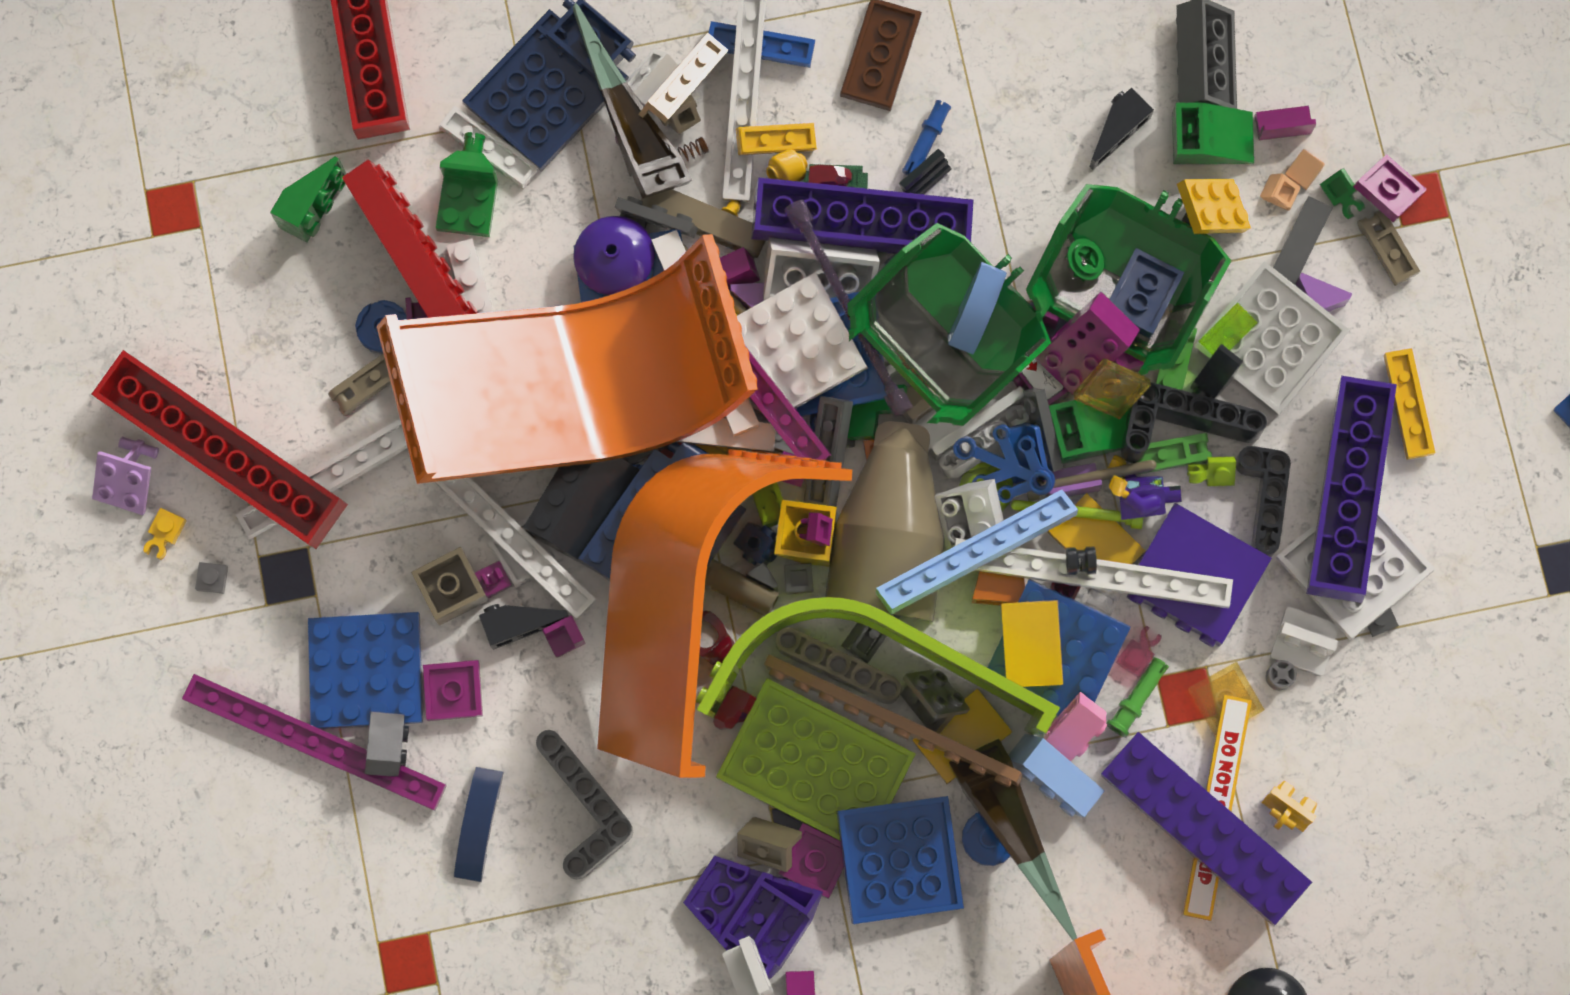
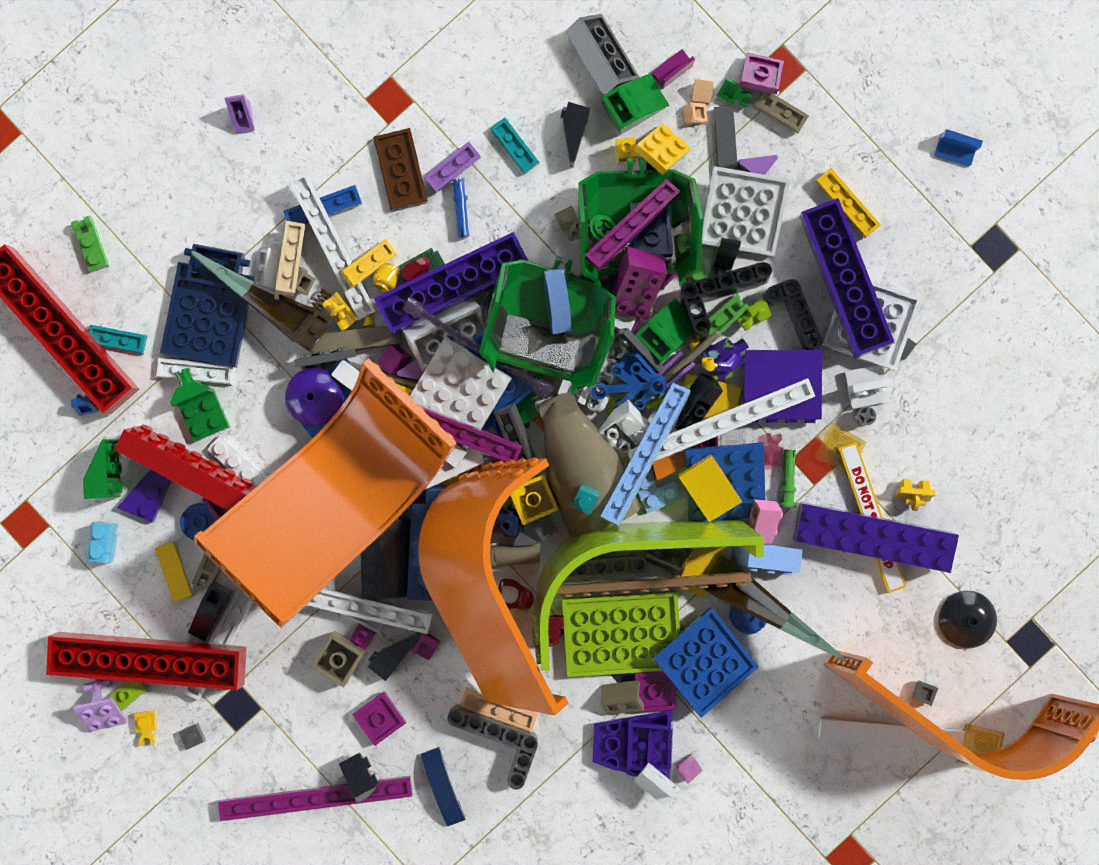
camera: 30 degrees left, 10 degrees up
blue plate [308,612,423,729] -> none
magenta tile [799,513,833,546] -> none
black tile [899,149,952,194] -> none
black wheel [1066,546,1097,576] -> none
clear yellow tile [1073,358,1151,419] -> none
clear neon green panel [1198,302,1258,355] -> none
none -> blue tile [71,394,98,416]
none -> medium azure brick [87,521,118,563]
none -> teal tile [89,324,147,354]
none -> lime plate [107,681,149,712]
none -> dark purple wing [117,469,172,522]
none -> yellow tile [155,541,193,602]
none -> black slope [188,582,233,642]
none -> yellow hips [322,292,358,331]
none -> medium lavender plate [424,141,481,193]
none -> light nougat tile [459,688,538,733]
none -> teal tile [490,117,539,175]
none -> dark tan plate [555,206,579,243]
none -> teal brick [572,484,600,515]
none -> magenta plate [585,179,680,271]
none -> yellow brick [615,137,638,164]
none -> light blue plate [638,471,682,514]
none -> black slope [675,372,723,430]

